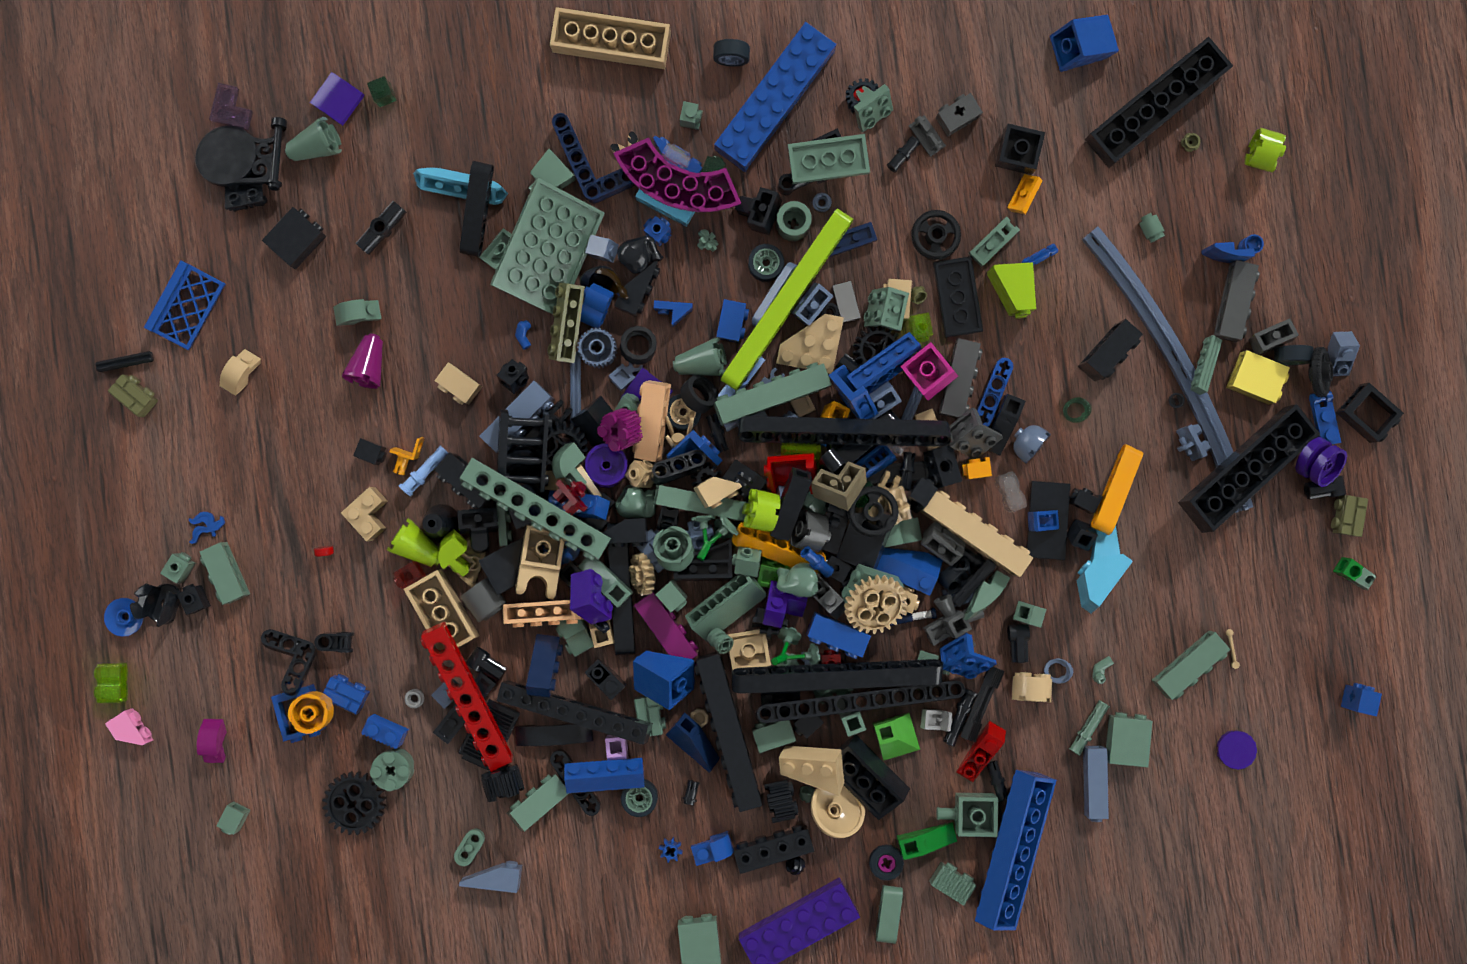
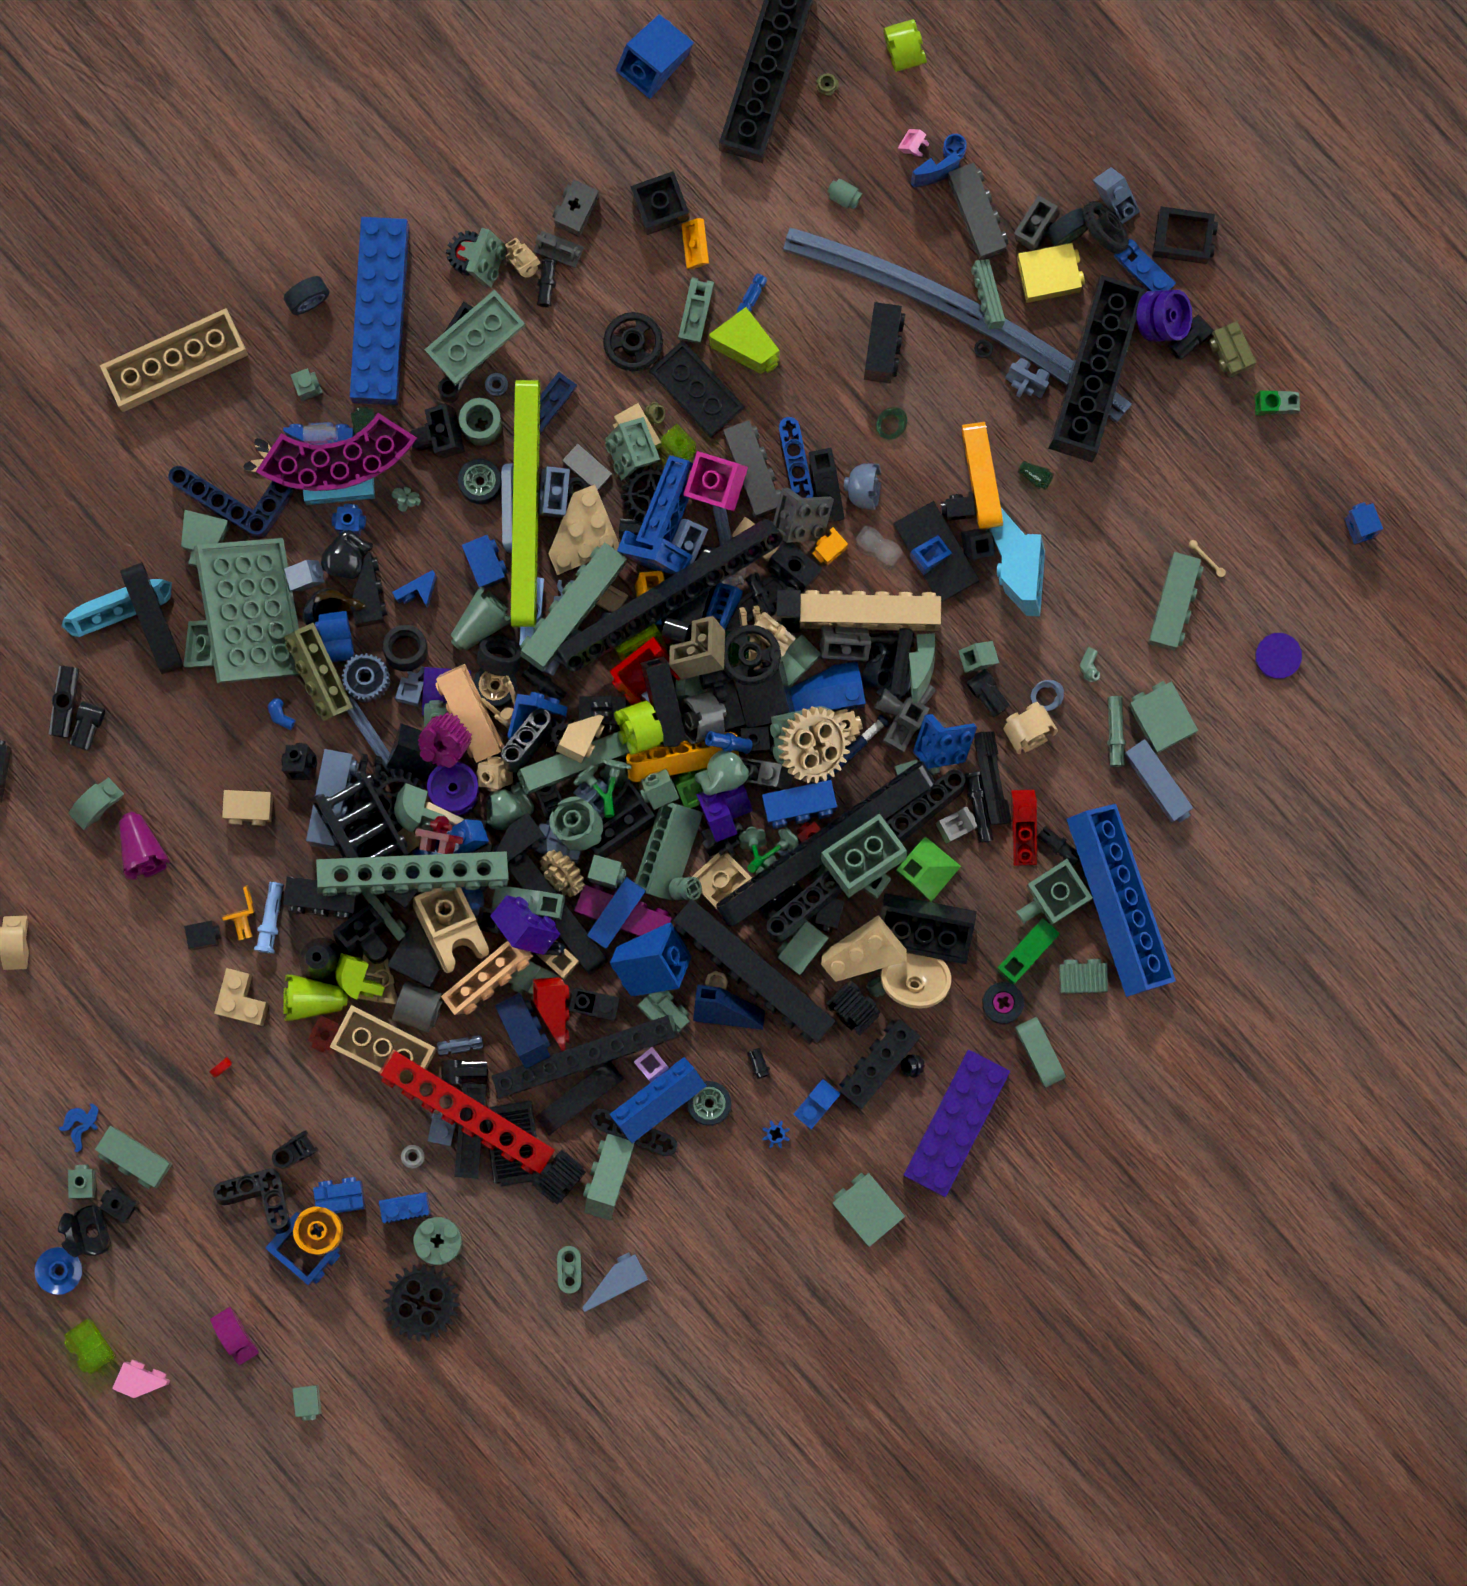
camera: 35 degrees left, 5 degrees down
none -> black piece [70,701,106,751]
none -> sand blue axle [437,1035,483,1056]
none -> tan hips [505,238,541,278]
none -> red slope [533,977,569,1051]
none -> blue tile [587,877,646,948]
none -> sand green brick [821,814,907,898]
none -> bright pink tile [898,129,929,157]
none -> clear green cone [1018,461,1054,490]

